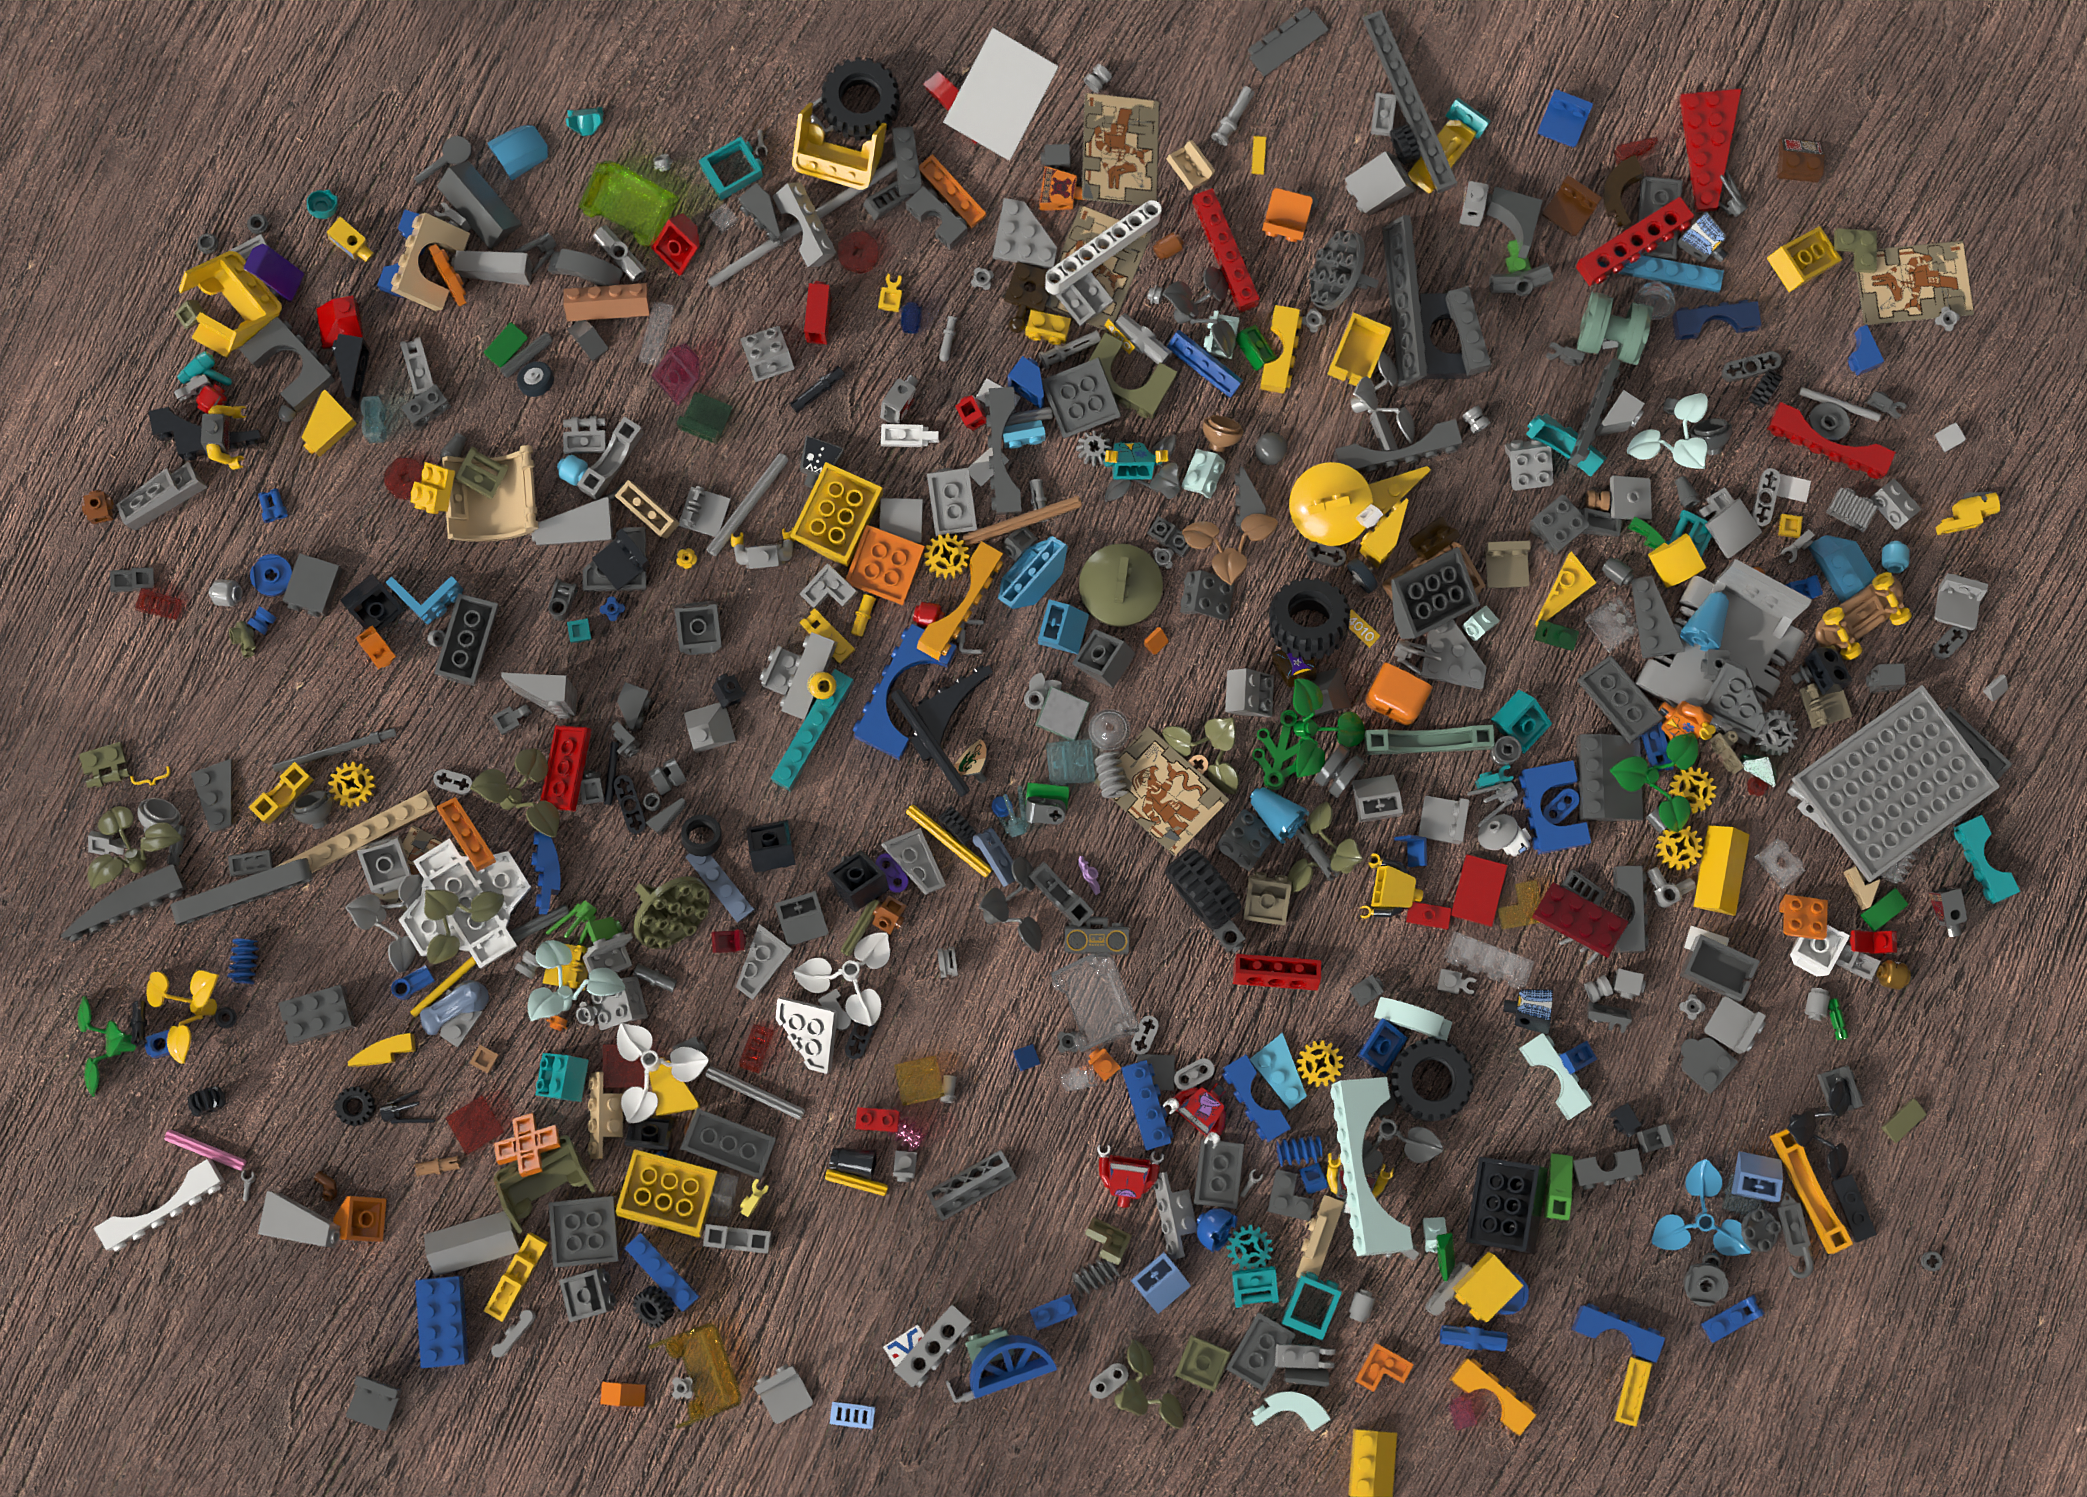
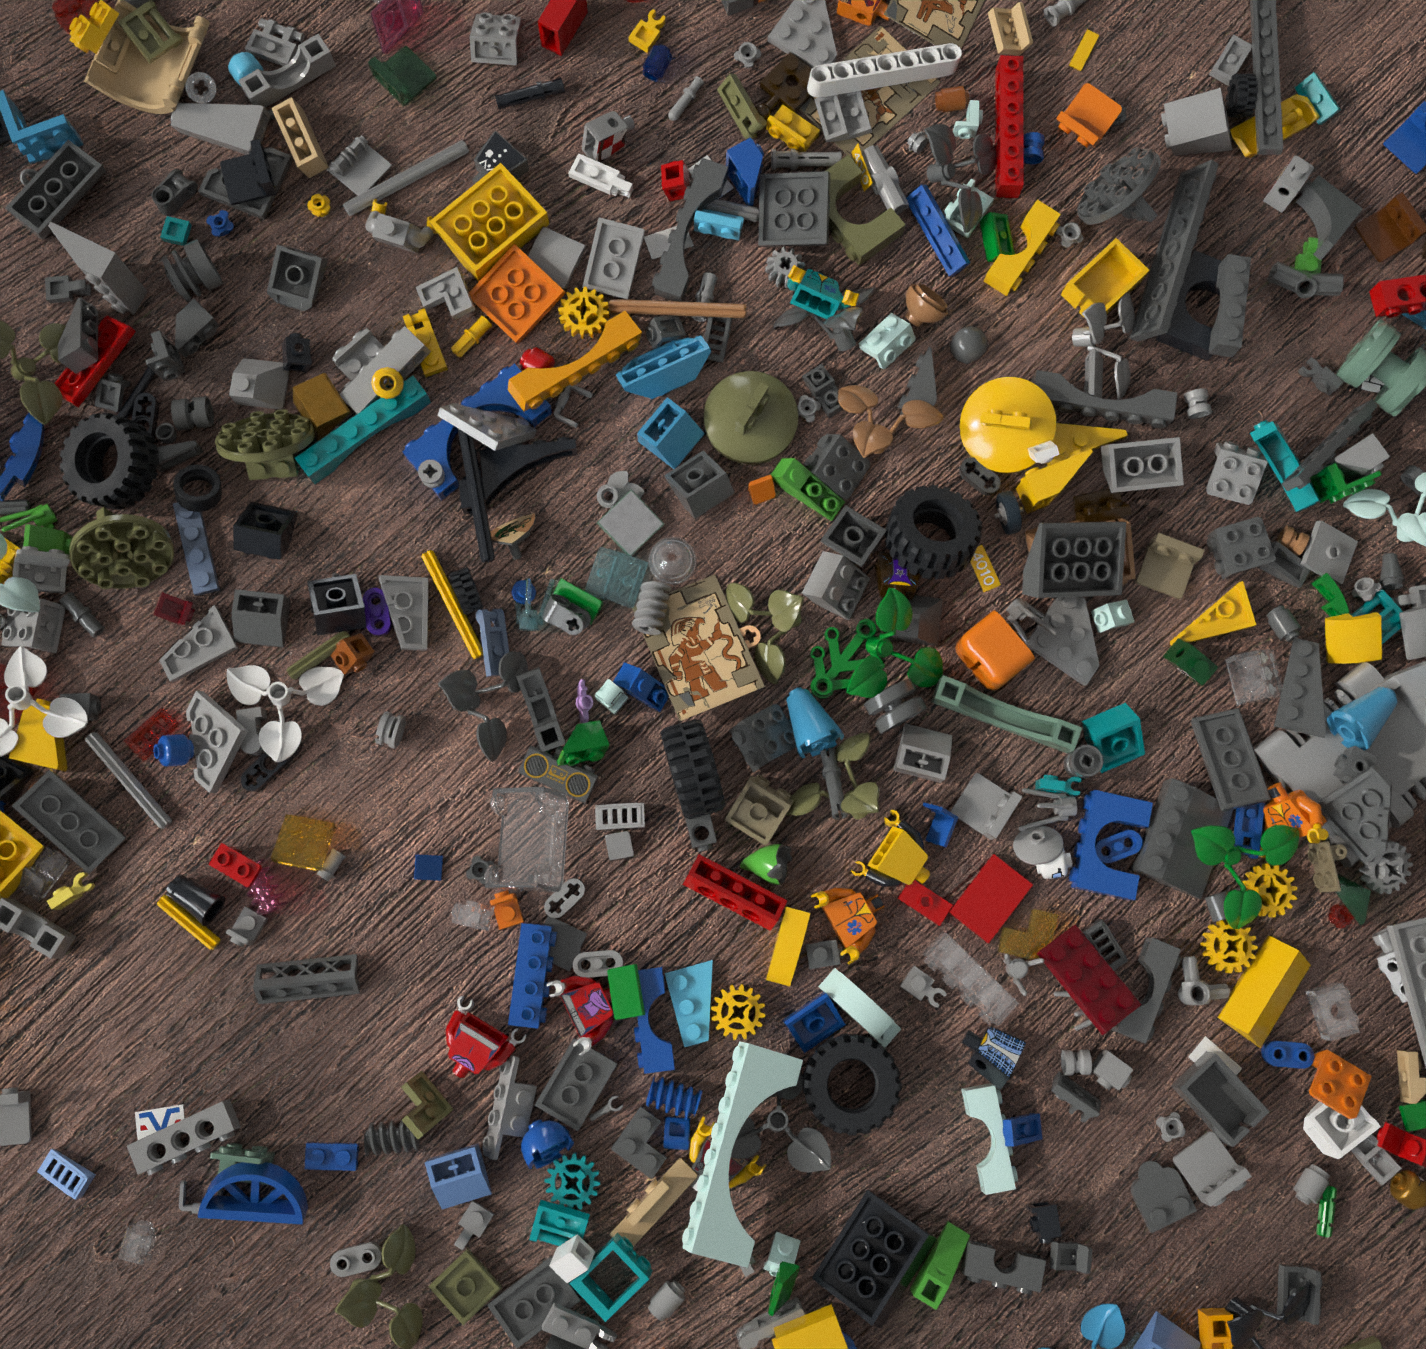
camera: 20 degrees right, 0 degrees up
none -> dark grey slope [58,297,98,374]
none -> black tyre [60,413,159,510]
none -> clear brick [118,1220,156,1265]
none -> blue head [153,734,194,767]
none -> dark grey wheel [161,239,224,302]
none -> clear piece [185,72,216,103]
none -> olive bracket [215,409,315,480]
none -> pearl gold slope [293,373,350,441]
none -> light grey wheel [418,459,445,488]
none -> light grey plate [437,403,537,451]
none -> light grey plate [454,1200,494,1250]
none -> white brick [549,1234,595,1283]
none -> green slope [557,720,609,766]
none -> light aqua leg [595,679,629,715]
none -> light grey slope [595,803,645,830]
none -> light grey slope [605,831,634,860]
none -> green slope [607,964,645,1020]
none -> blue slope [613,662,669,712]
none -> dark grey slope [704,317,733,363]
none -> olive plate [717,74,767,140]
none -> bright green hat [740,844,792,885]
none -> yellow slope [766,907,810,986]
none -> bright green slope [771,458,845,521]
none -> orange torso [811,888,885,964]
none -> dark grey slope [820,505,886,567]
none -> light aqua bracket [953,100,983,139]
none -> light grey plant [1003,954,1045,996]
none -> blue wheel [1023,132,1045,165]
none -> light grey slope [1101,437,1184,493]
none -> blue plate [1261,1040,1315,1069]
none -> green bracket [1310,463,1382,504]
none -> light grey plate [1351,577,1382,601]

